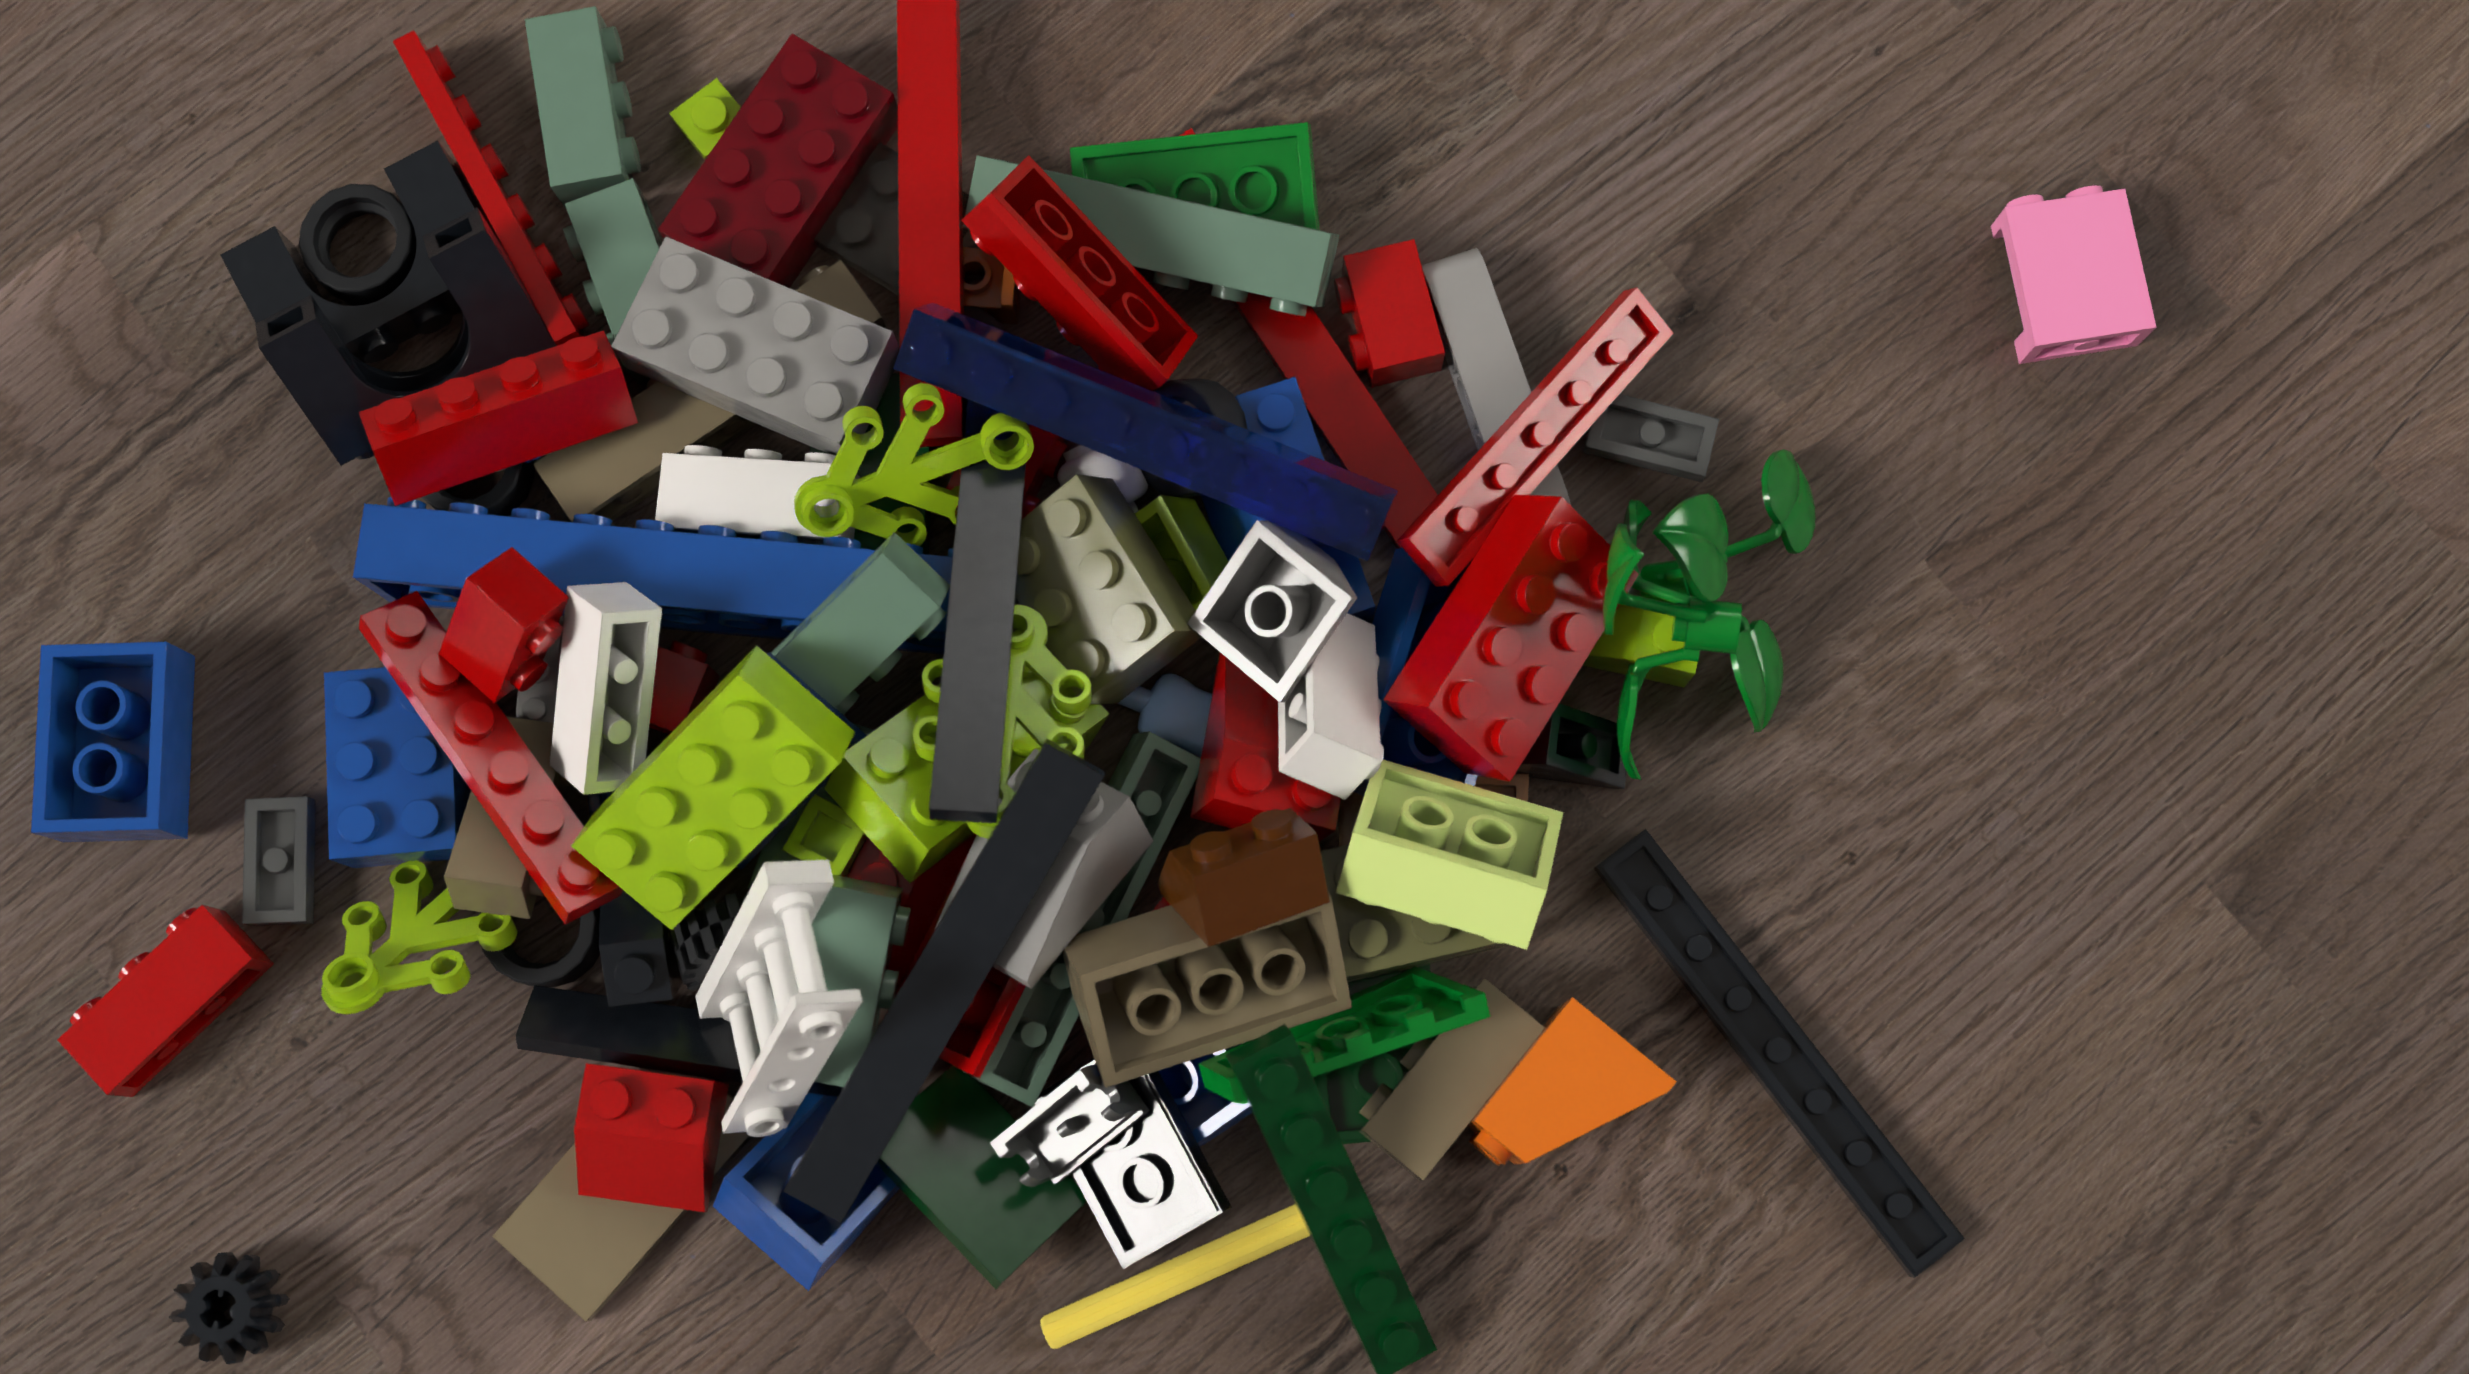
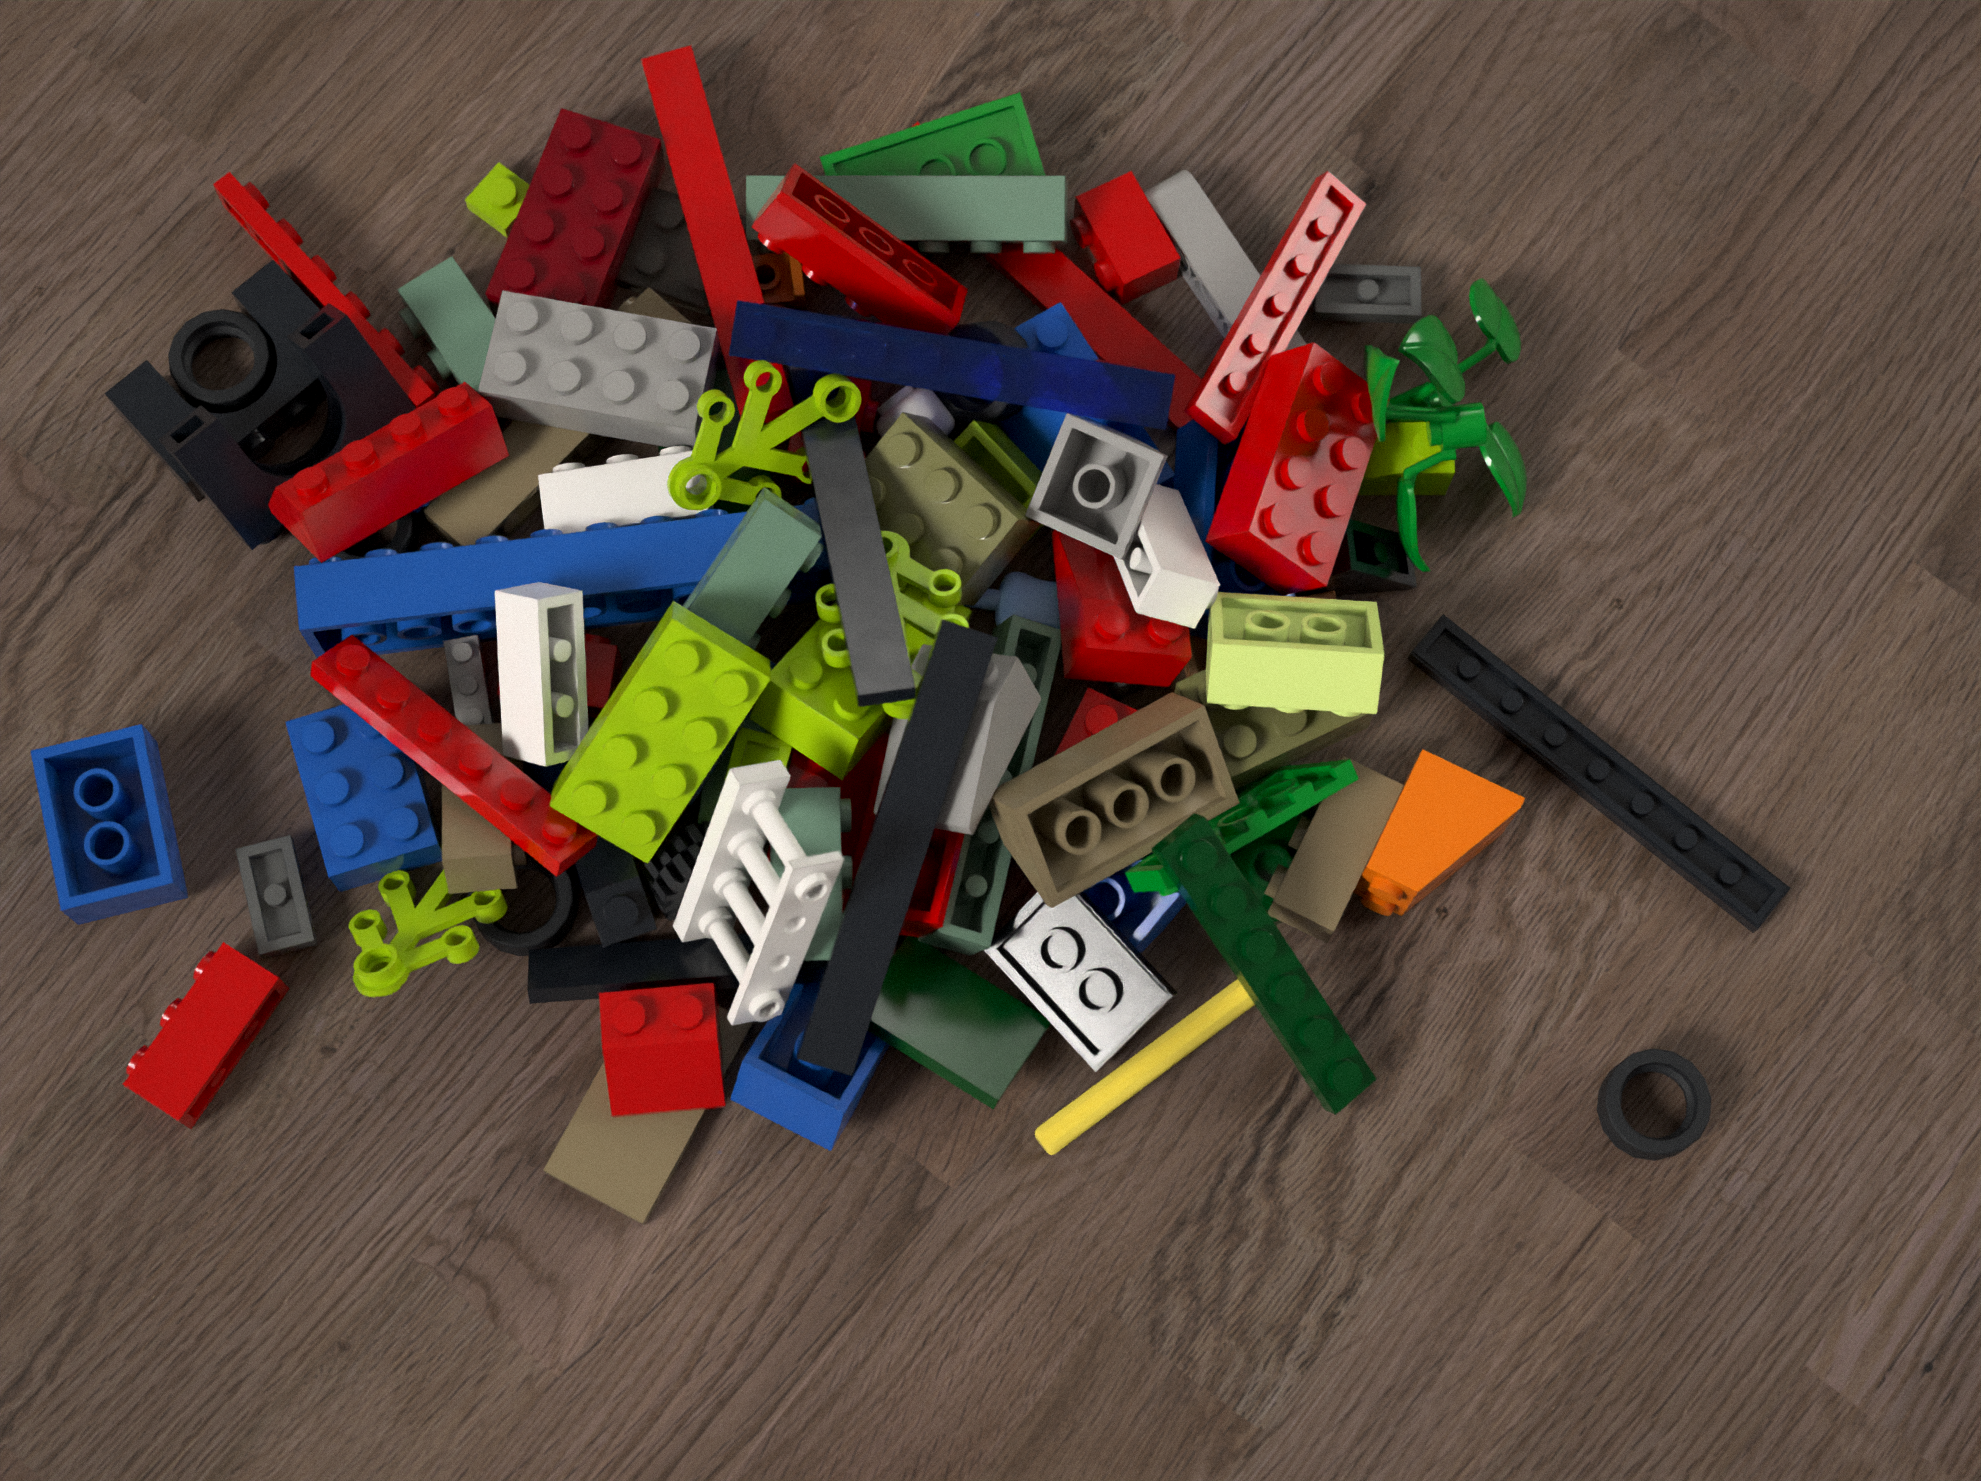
camera: 20 degrees left, 5 degrees down
black gear [169,1252,290,1364] -> none
red brick [439,547,569,703] -> none
sand green brick [525,6,641,208] -> none
hinge [990,1064,1150,1187] -> none
reddish brown slope [1158,808,1330,947] -> none
bright pink panel [1991,185,2157,364] -> none

